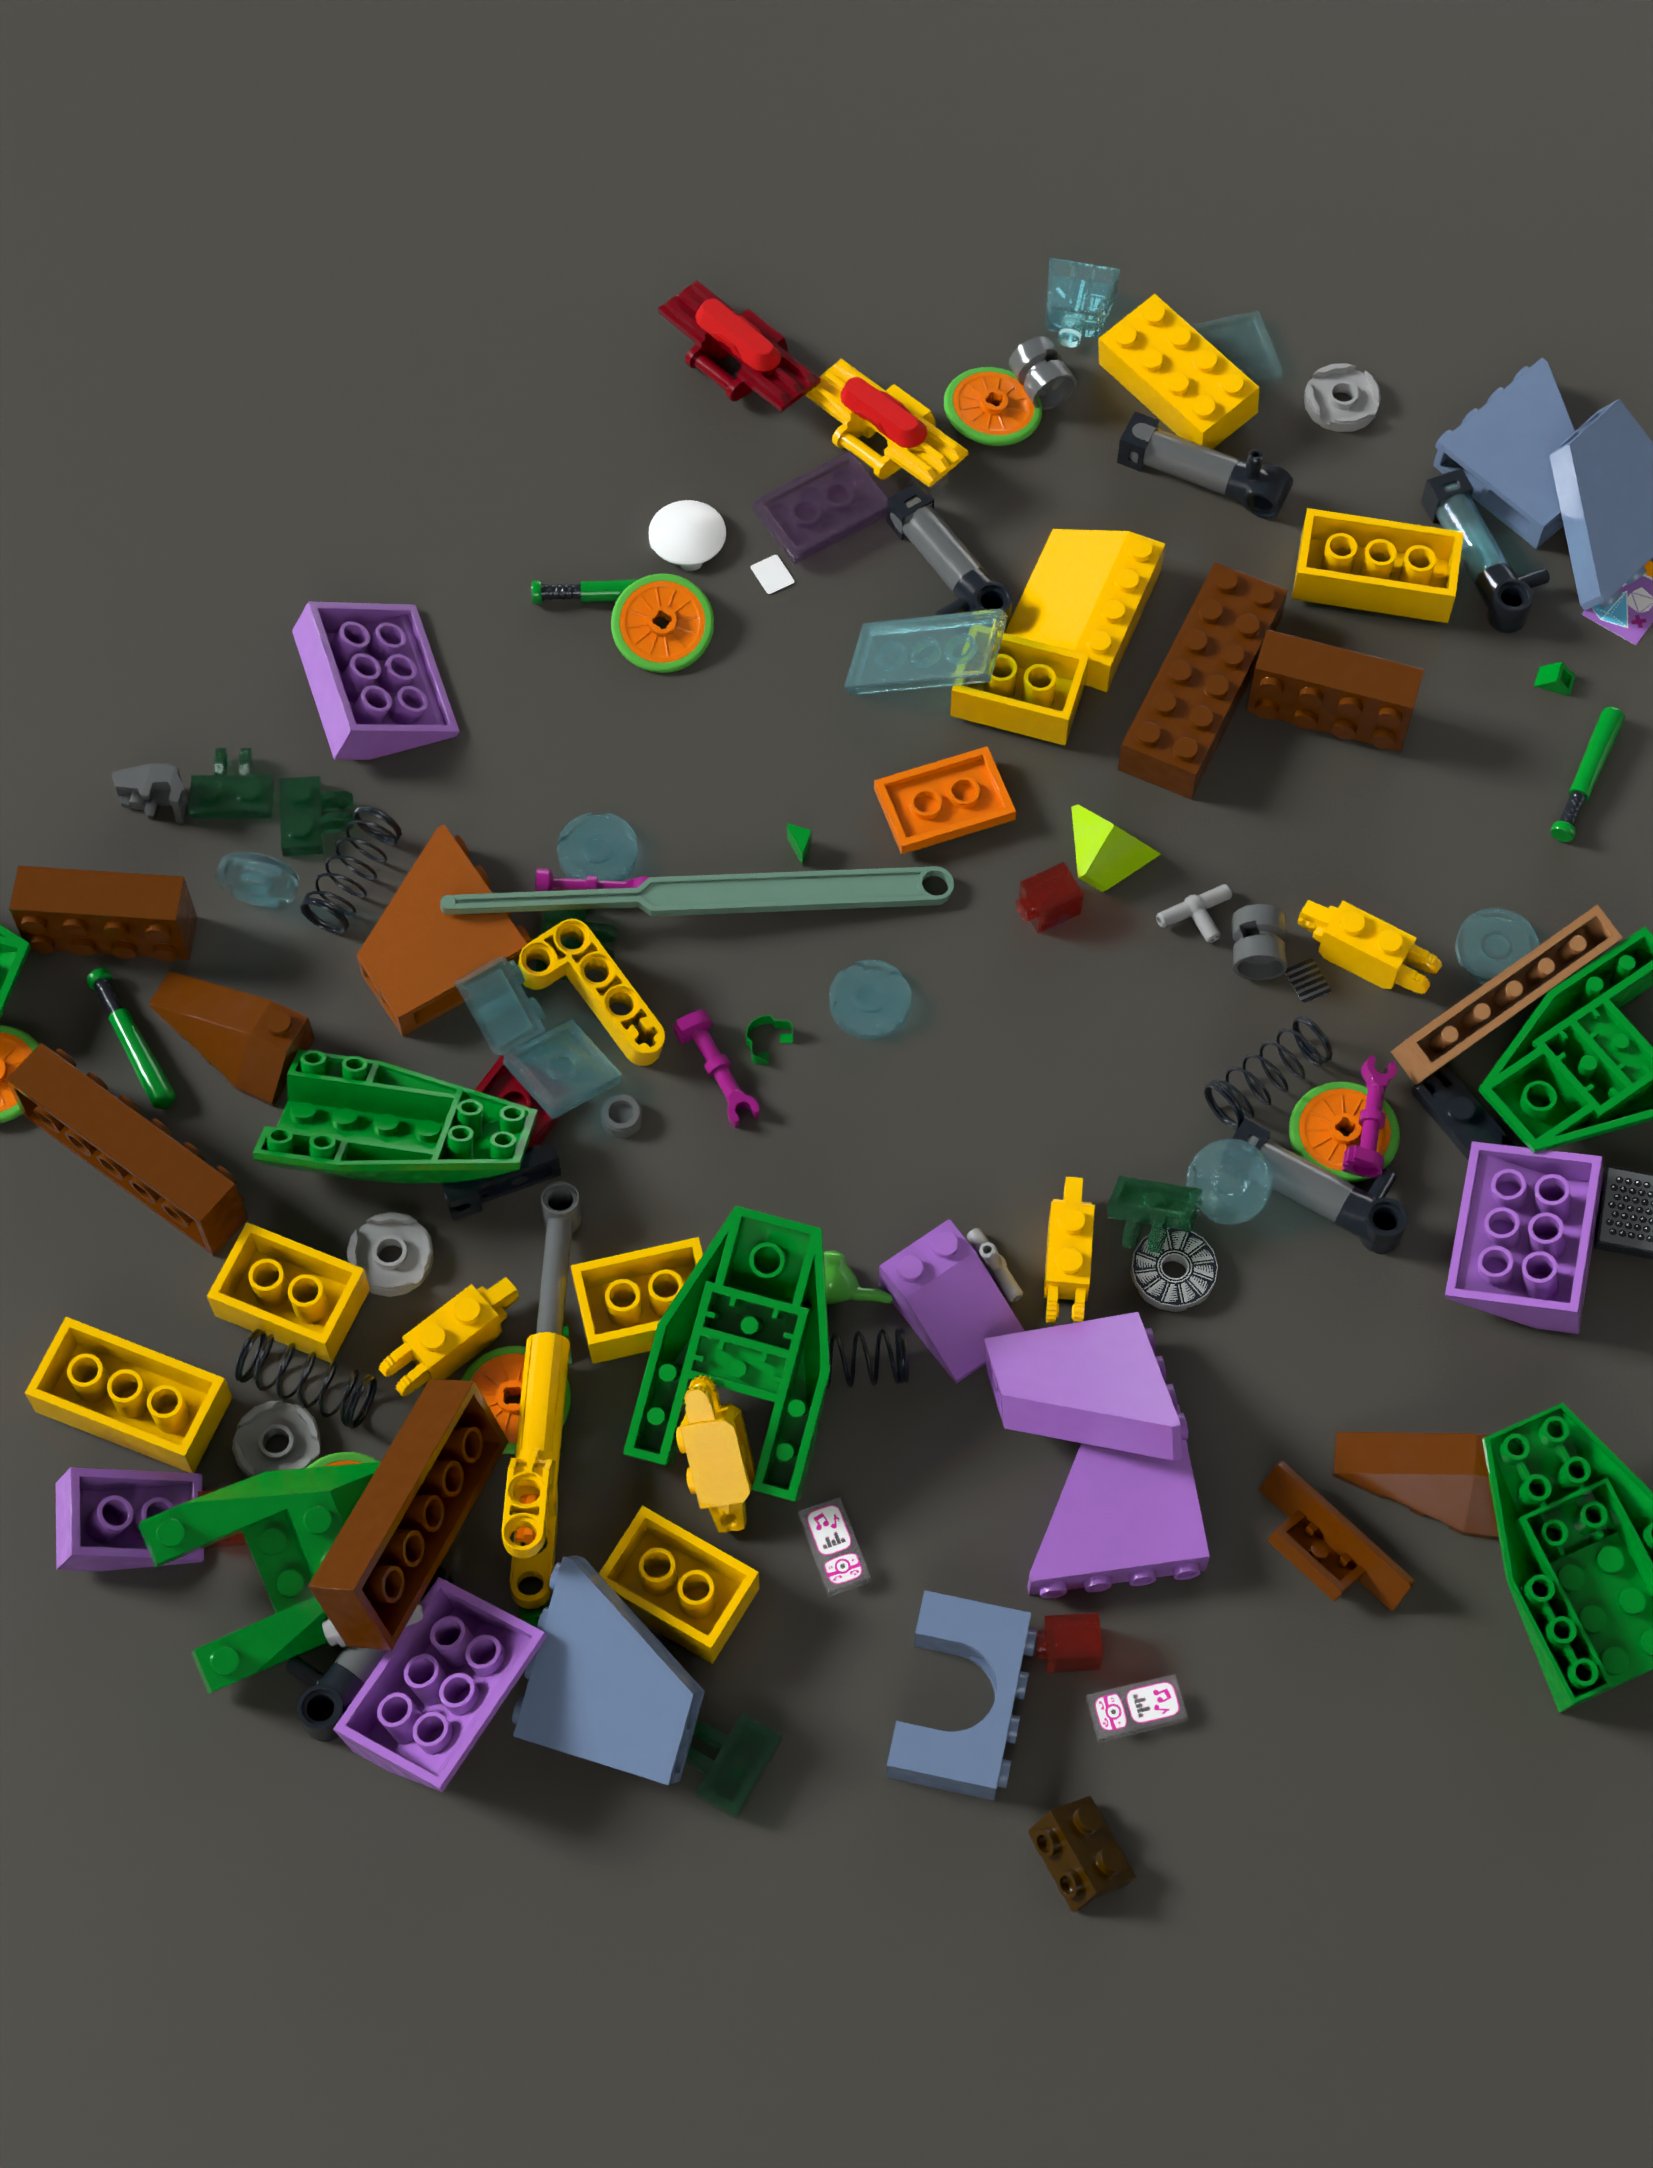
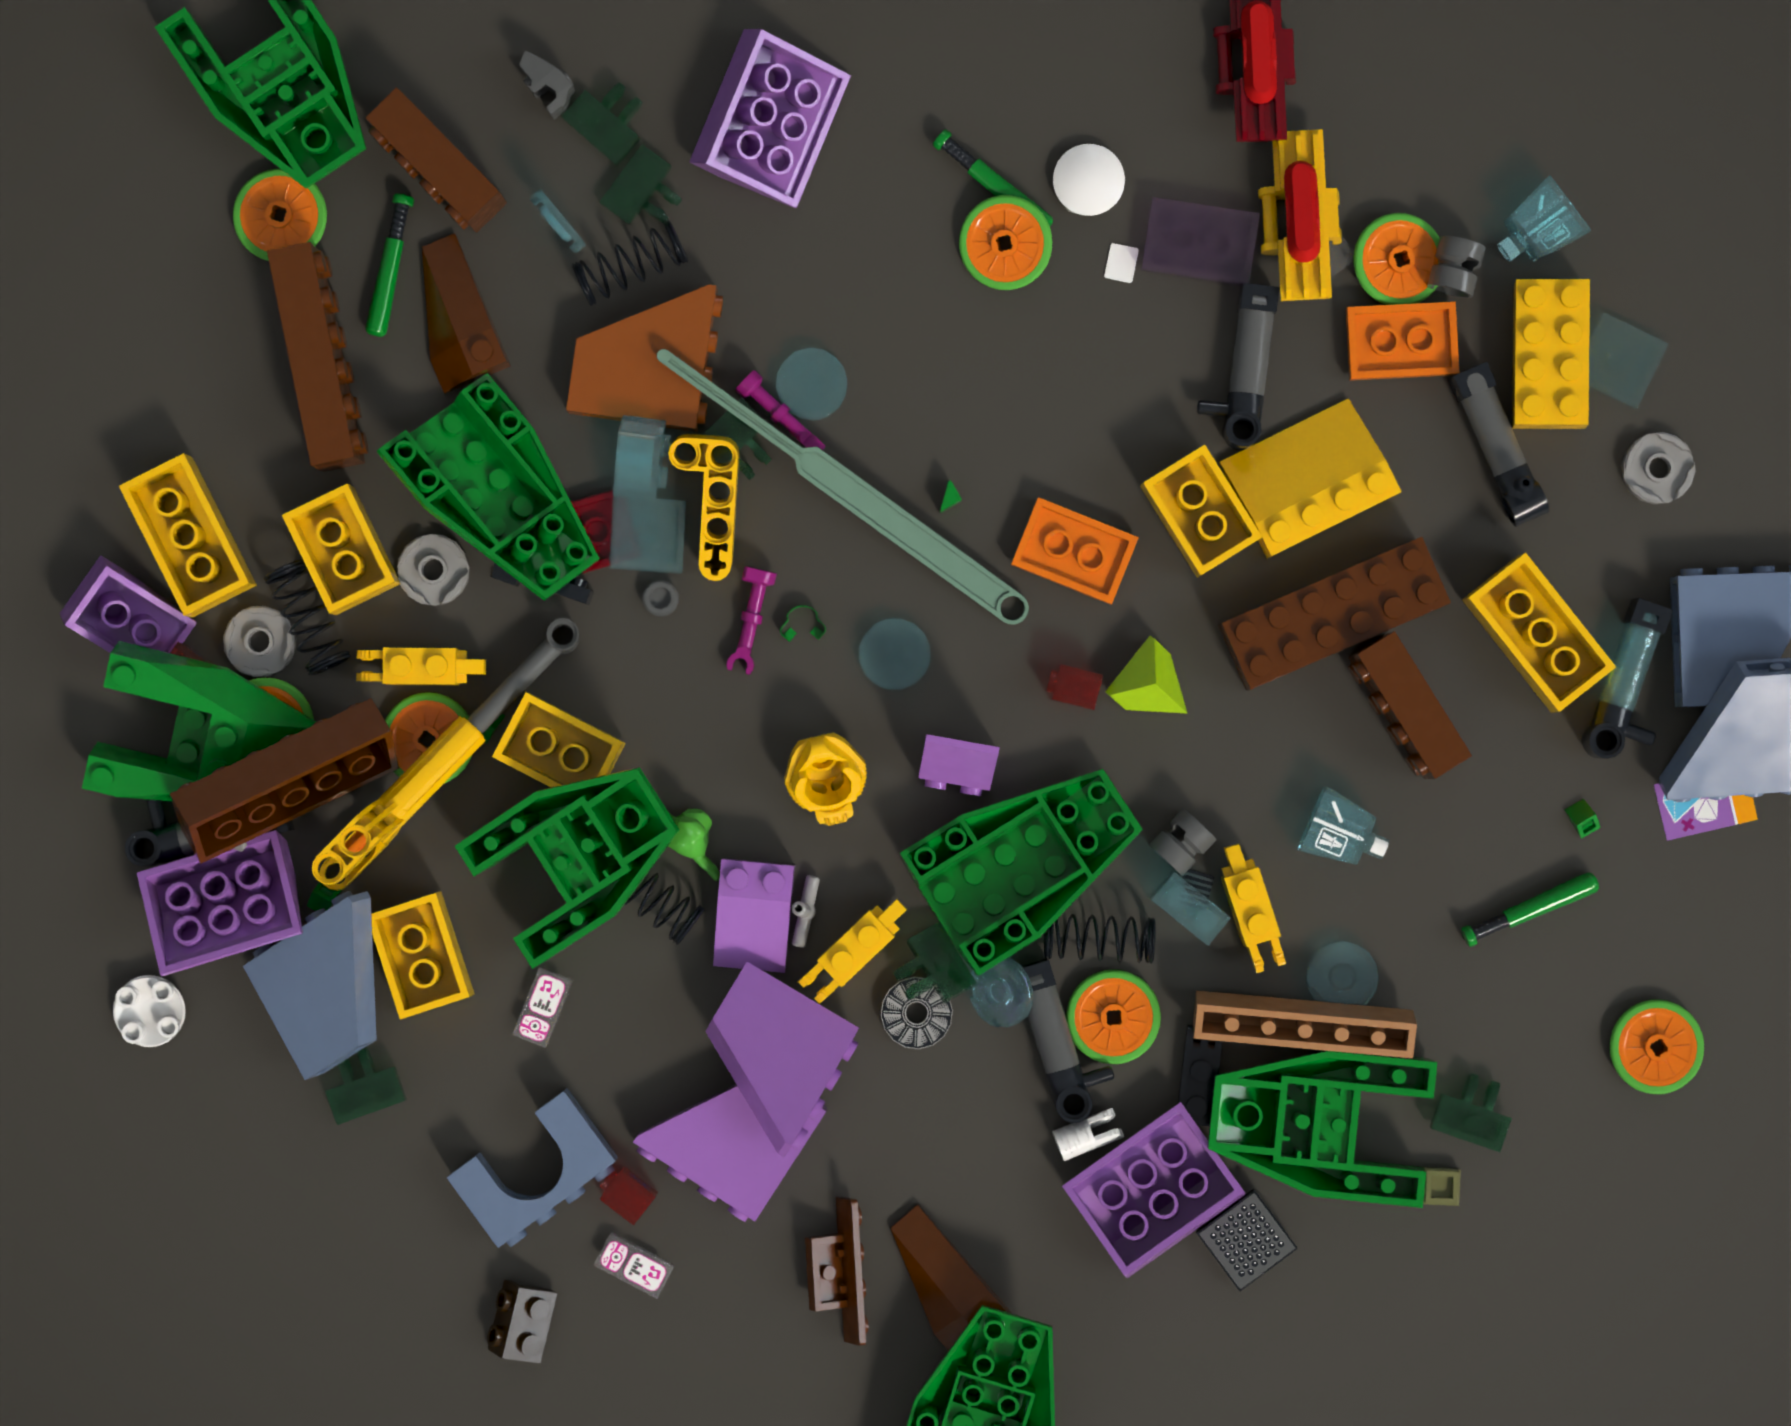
camera: 45 degrees right, 25 degrees up
yellow hinge [676,1374,756,1533] -> none
clear light blue tile [844,608,1008,695] -> none
light grey piece [1156,884,1232,943] -> none
magenta piece [1342,1055,1397,1178] -> none
none -> white dish [113,975,186,1047]
none -> yellow helmet [784,732,867,826]
none -> green wedge [900,769,1143,976]
none -> medium lavender slope [918,734,1000,796]
none -> white hinge [1052,1108,1124,1161]
none -> clear light blue brick [1149,871,1231,946]
none -> clear light blue torso [1296,787,1389,865]
none -> orange plate [1346,301,1459,381]

